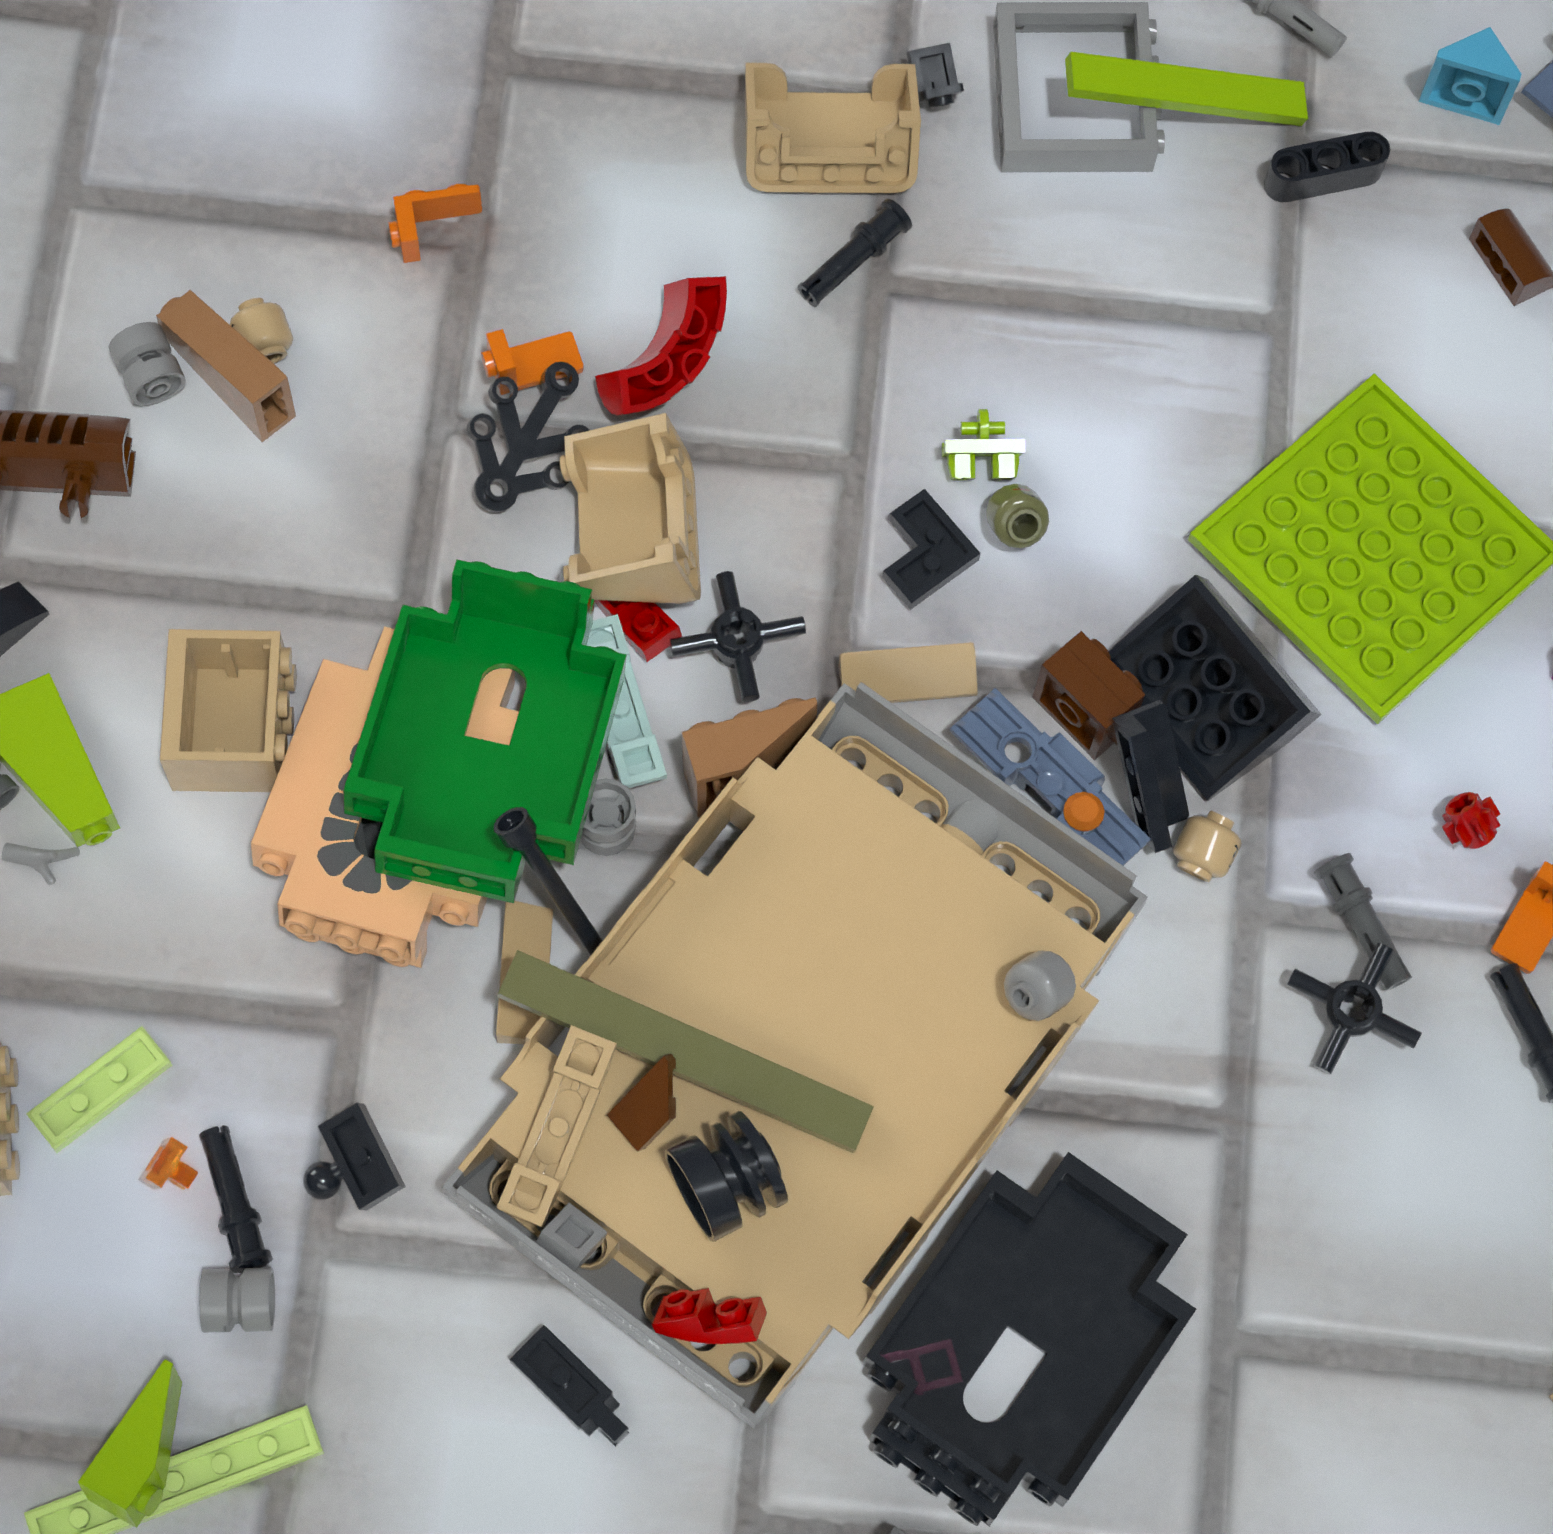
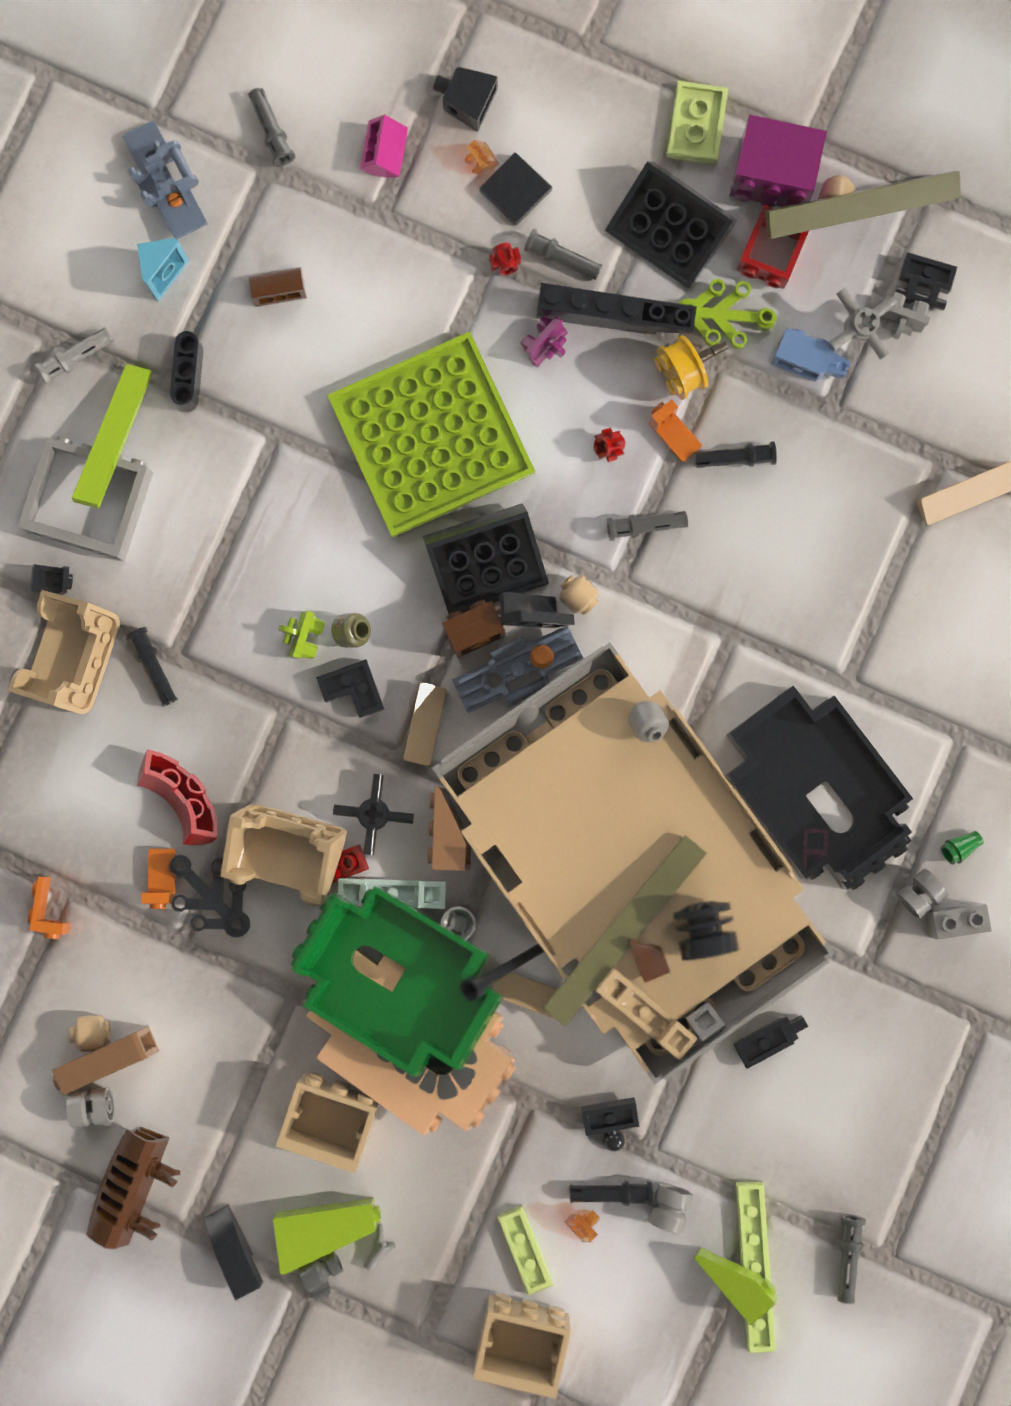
camera: 65 degrees left, 15 degrees up
red slope [652,1288,767,1344] -> none
black bar [1287,943,1422,1075] -> none

